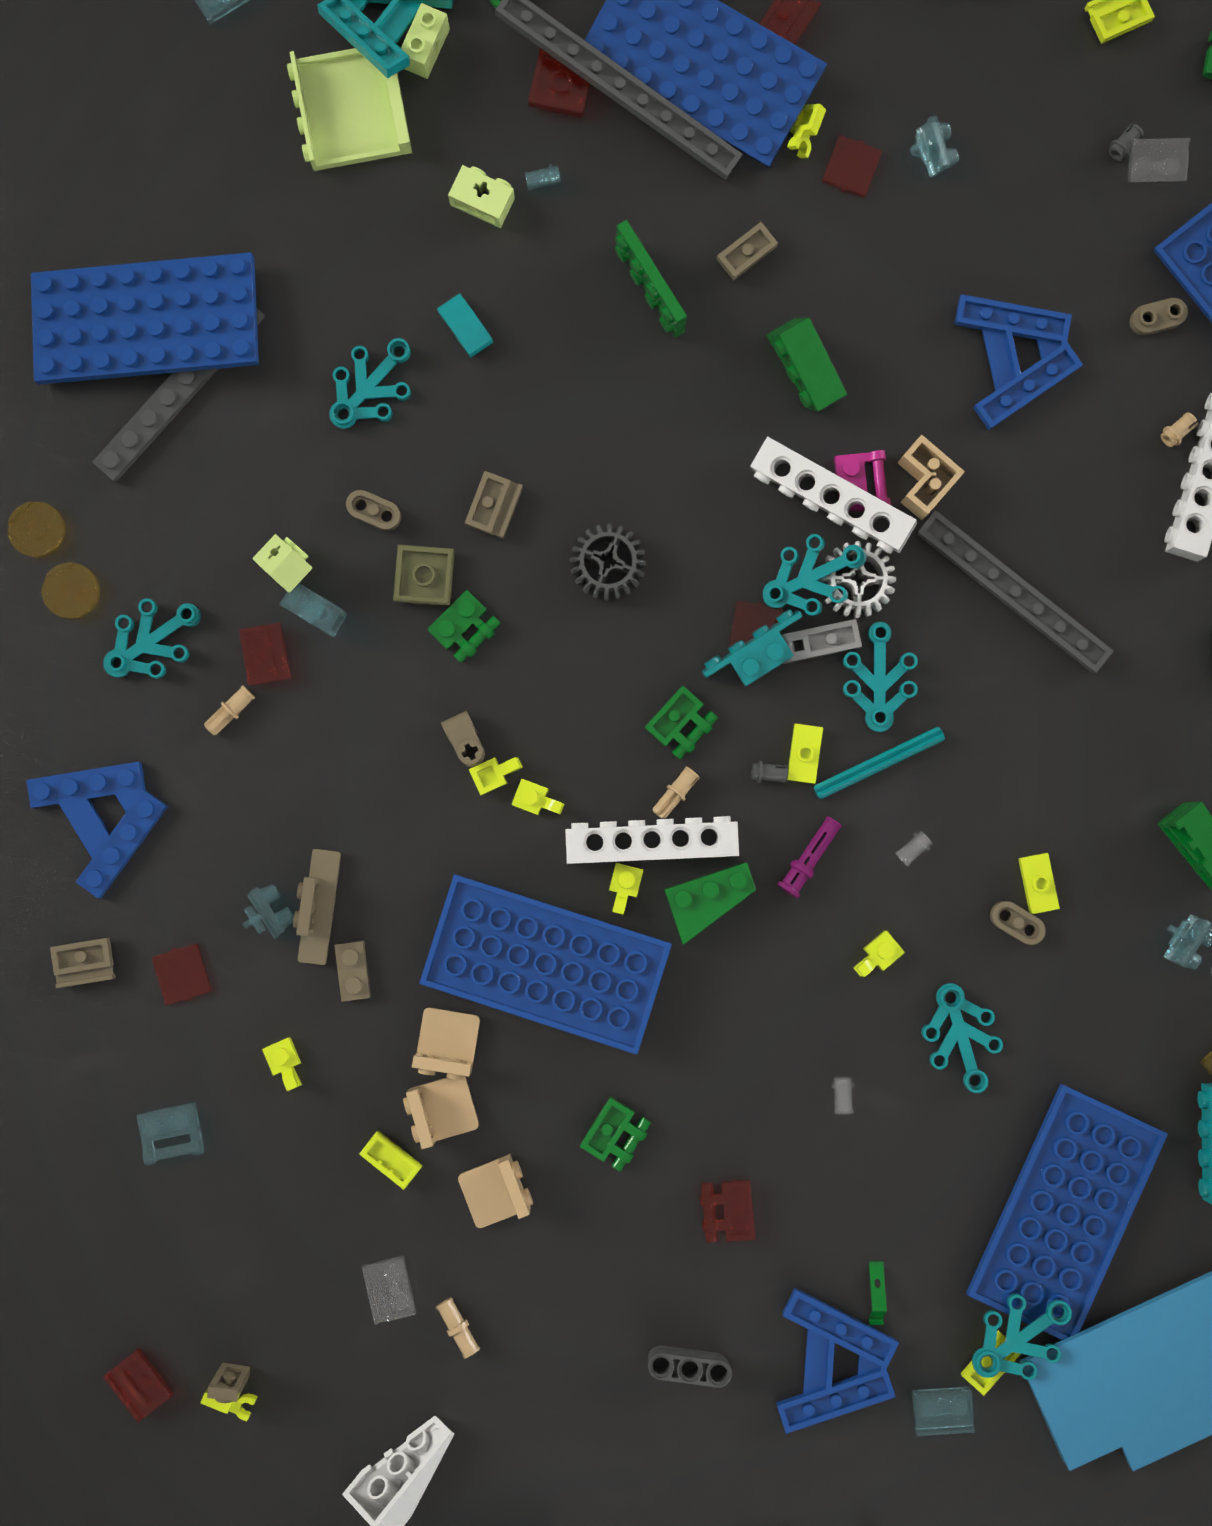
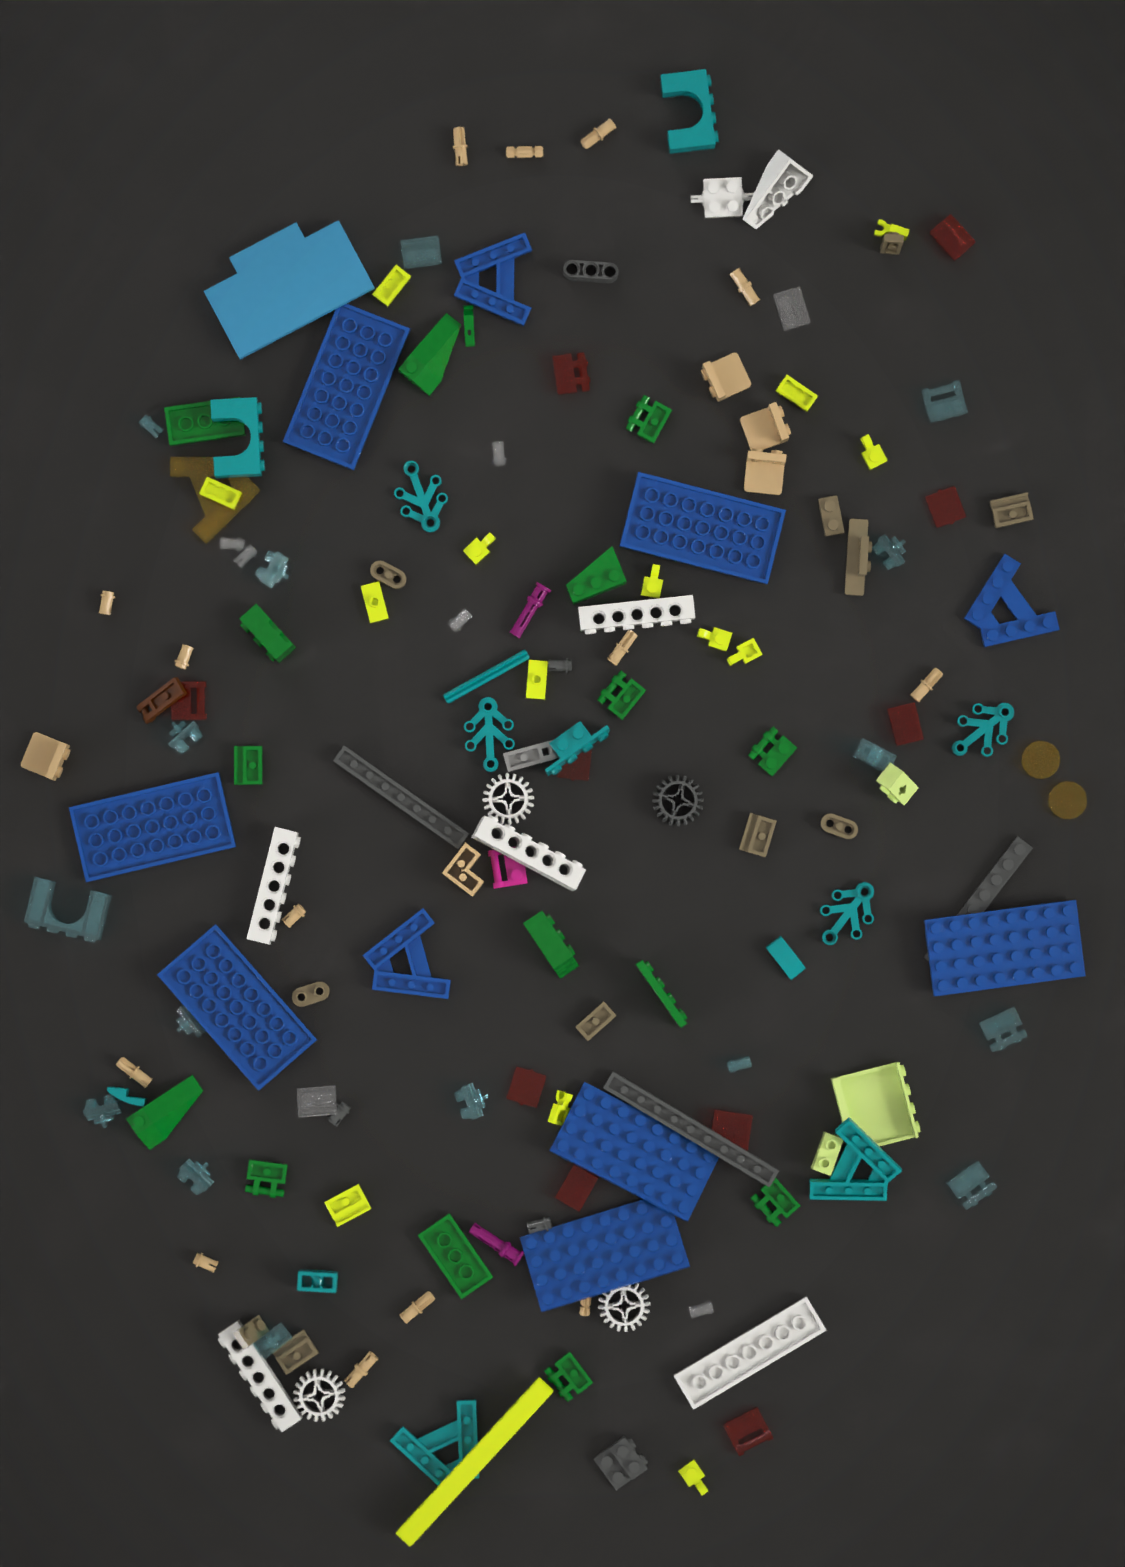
camera: 175 degrees right, 0 degrees up
olive plate [393,545,455,606] -> none
dark tan piece [441,710,485,767] -> none
yellowish green brick [448,165,515,228] -> none
teal plant [763,534,867,616] -> none
teal plant [972,1293,1072,1380] -> none
none -> green wedge [399,313,461,396]
none -> white plate [690,177,755,218]
none -> clear light blue plate [979,1007,1027,1052]

